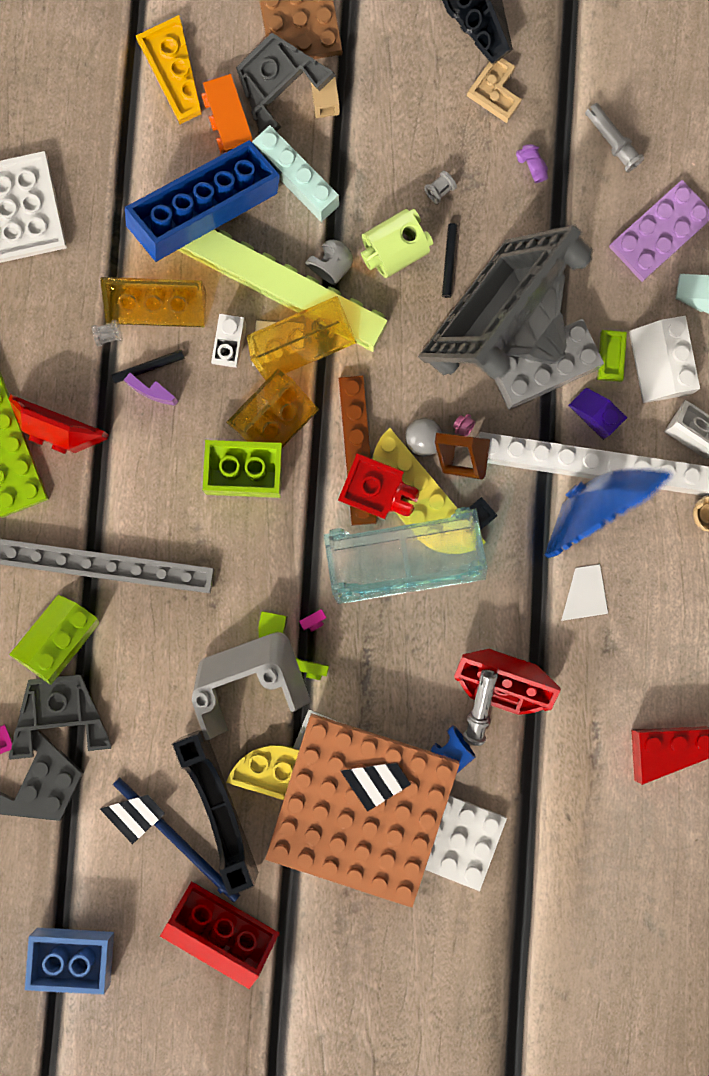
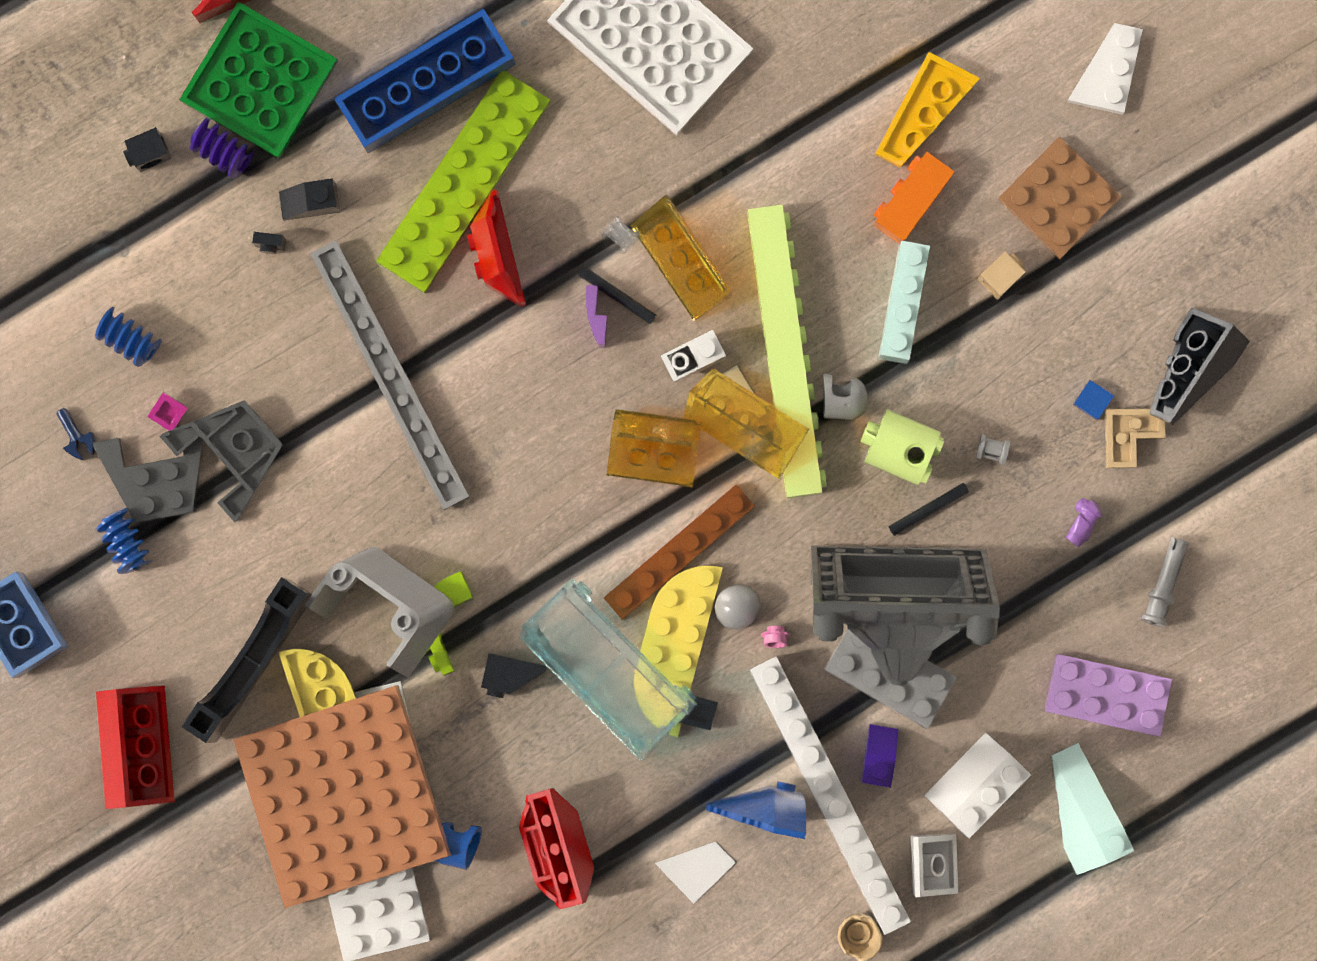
camera: 65 degrees right, 0 degrees up
lime slope [9,594,99,685] -> none
sticker [100,795,165,844] -> none
dark blue bar [113,777,240,903] -> none
blue brick [125,140,280,262] -> none
lime slope [202,440,282,498] -> none
dark grey wing [236,33,336,135] -> none
dark pink plate [299,609,327,632] -> none
red plate [338,454,419,520] -> none
black sticker [340,763,411,812] -> none
reddish brown tile [435,433,490,480] -> none
light grey pin [463,670,498,746] -> none
lime tile [597,330,627,382] -> none
none -> blue piece [96,508,153,574]
none -> black slope [481,653,547,698]
none -> blue tile [1073,380,1114,420]

